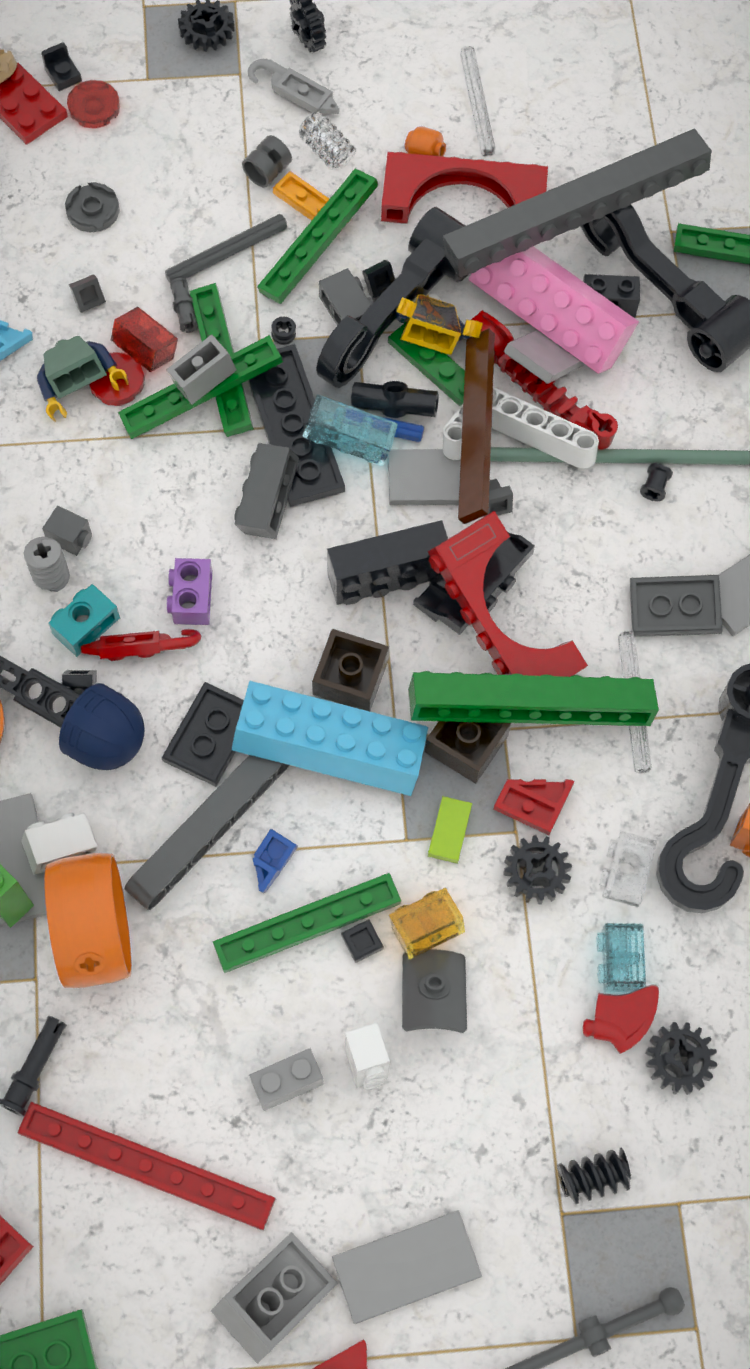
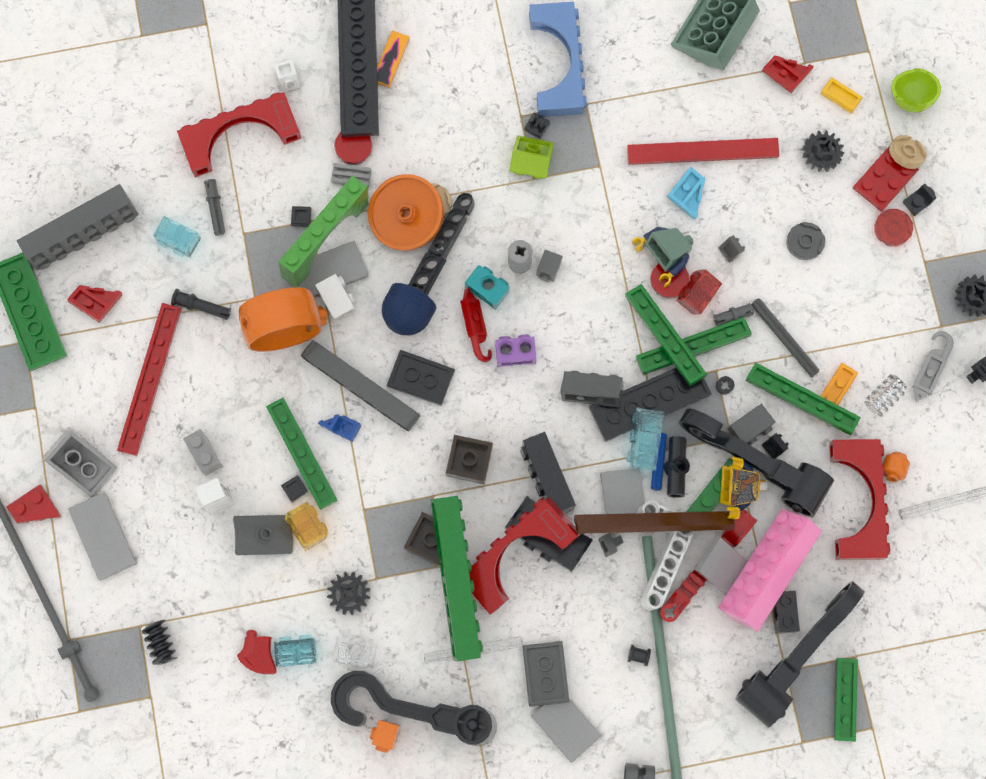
camera: 85 degrees right, 10 degrees up
black tile [62,670,97,691] -> none
light grey brick [166,335,236,405] -> none
medium azure brick [231,681,428,796] -> none
dark grey wheel [242,135,292,188] -> none
lime tile [428,796,472,864] -> none
dark grey brick [443,128,712,278] -> none
red wing [493,779,575,835] -> none
black gear [645,1022,718,1095] -> none

